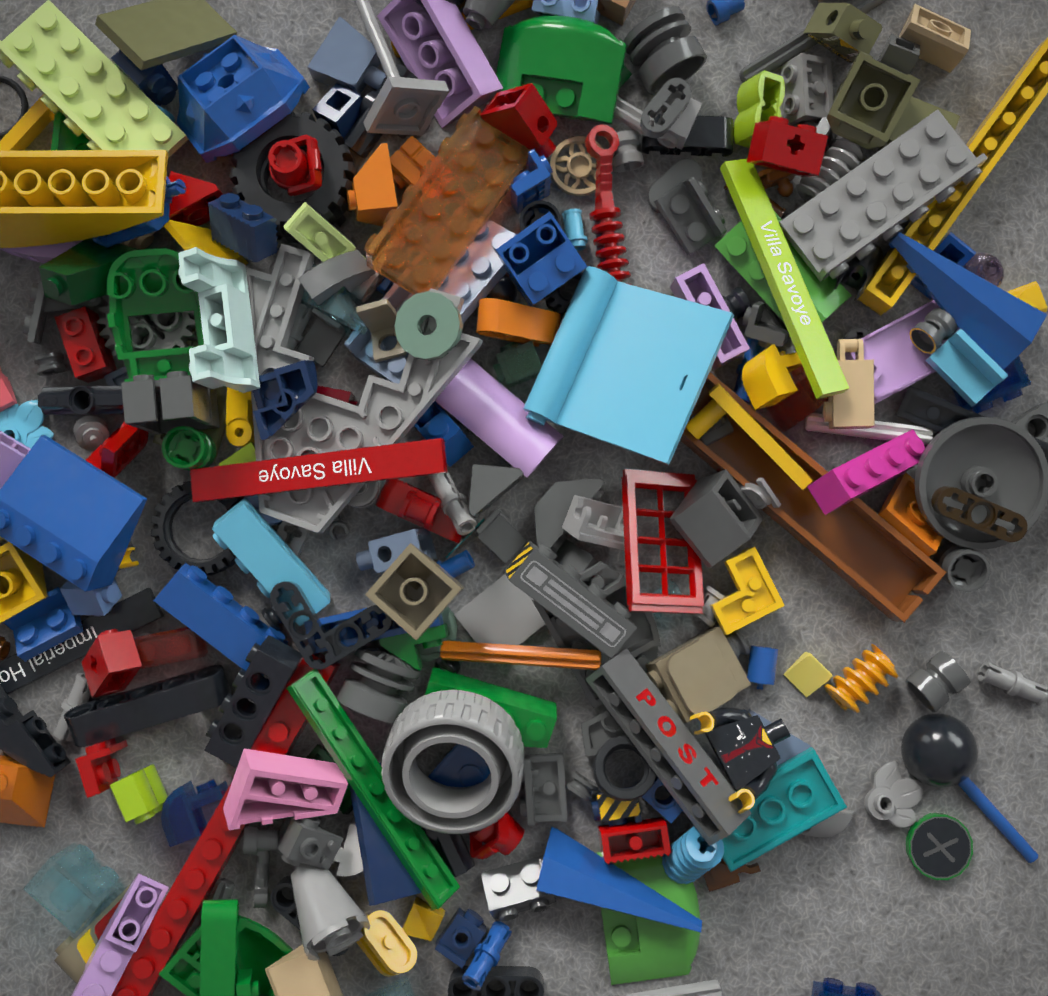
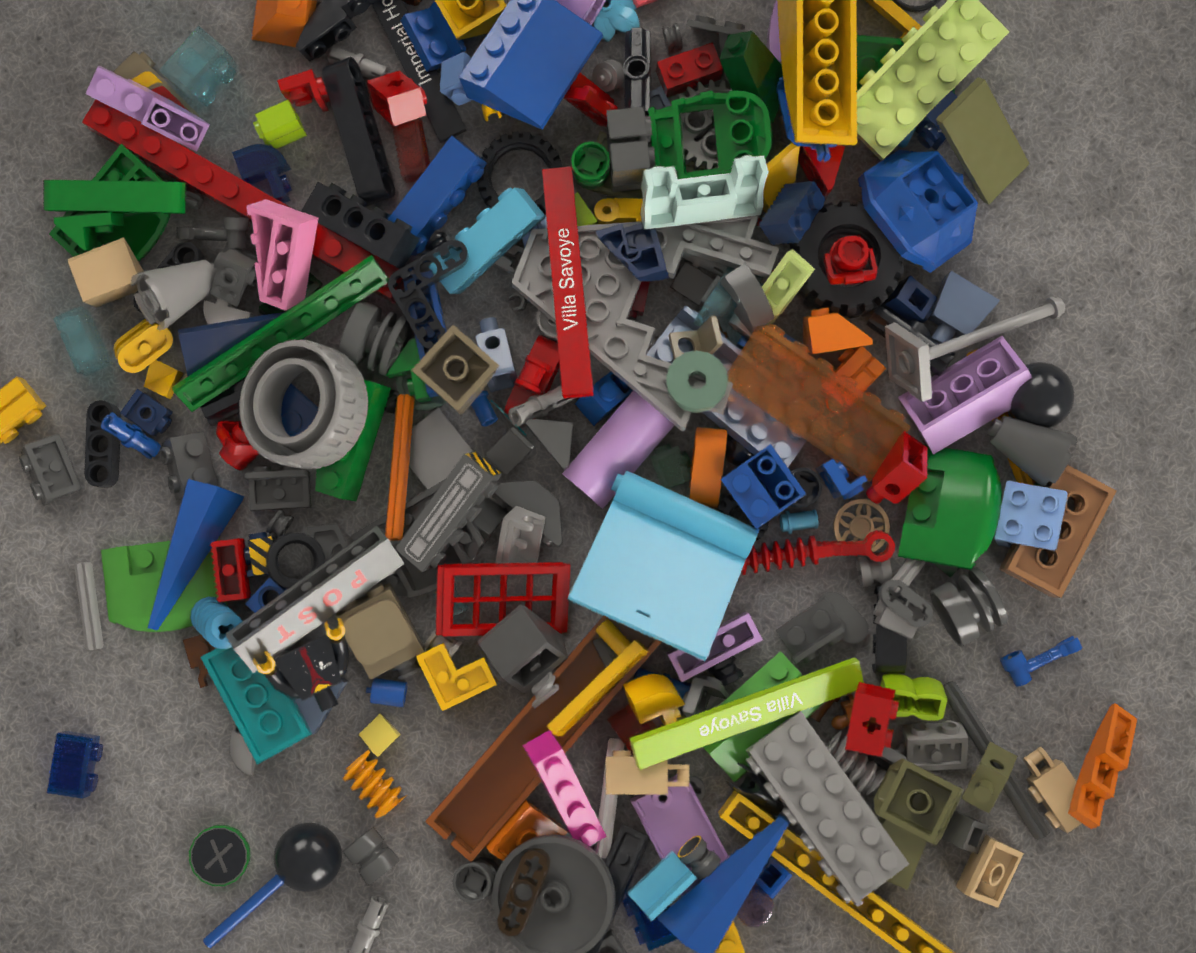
camera: 90 degrees right, 0 degrees up
light grey plate [864,761,923,828] -> none

